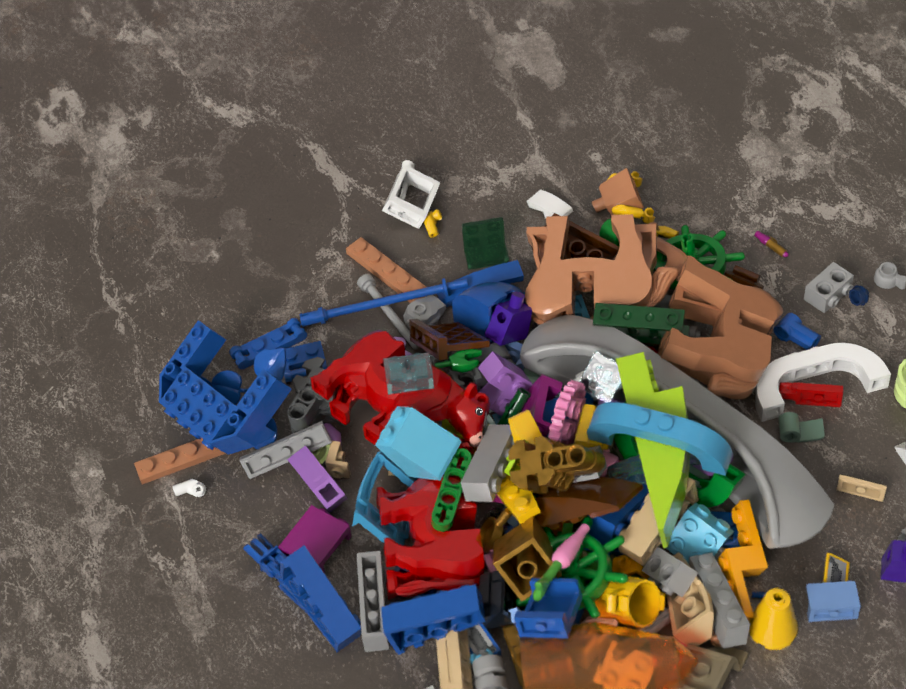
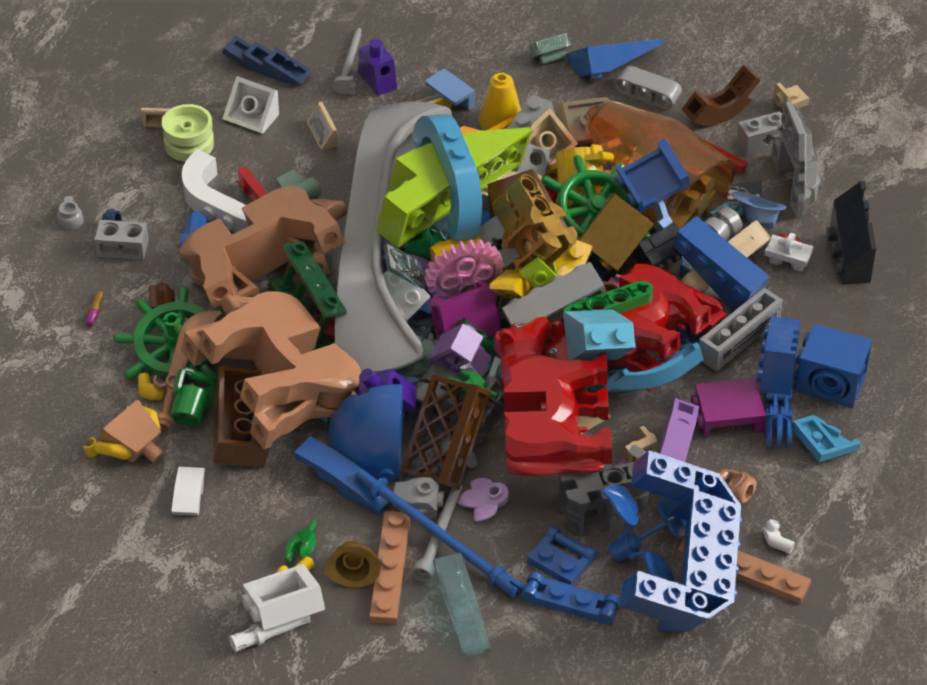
camera: 135 degrees left, 5 degrees down
clear light blue brick [383,353,434,394] -> none
clear green bracket [462,217,509,270] -> none
bright pink piece [533,524,590,602] -> none
none -> green hand [285,520,317,563]
none -> pearl gold piece [324,541,382,588]
none -> clear light blue slope [434,553,491,656]
none -> nougat piece [718,469,757,504]
none -> dark azure wing [791,415,861,462]
none -> blue brick [793,324,872,408]

